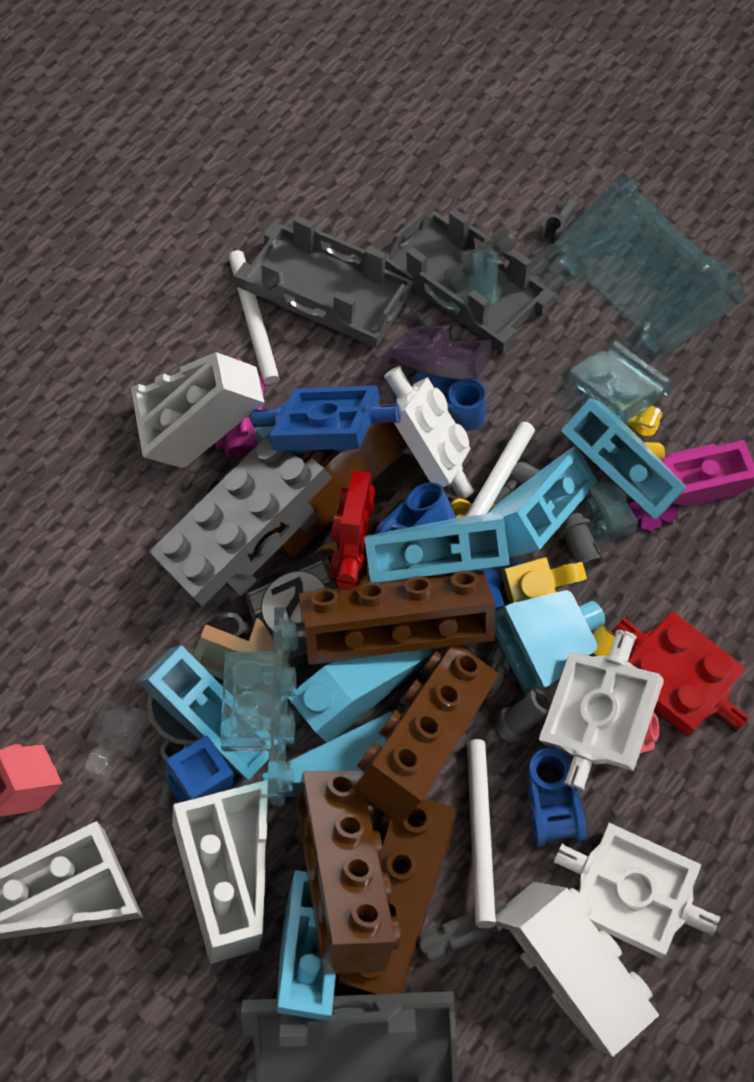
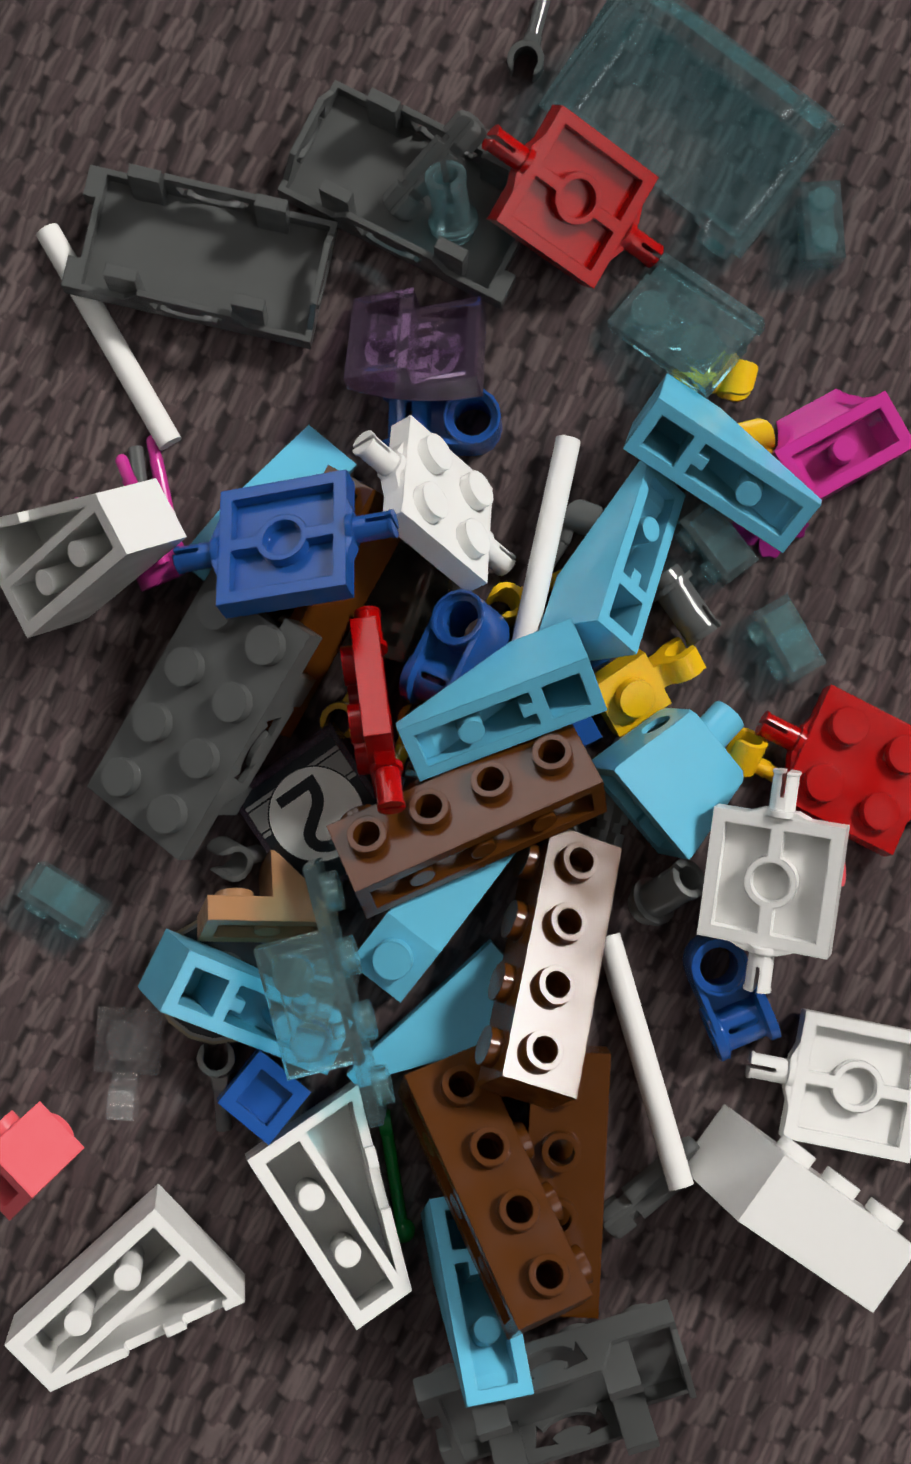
camera: 20 degrees left, 25 degrees up
none -> clear light blue piece [17,861,113,940]
none -> green hinge [377,1109,415,1243]
none -> red plate [482,105,664,289]
none -> clear light blue piece [746,594,827,685]
none -> clear light blue piece [794,180,846,271]

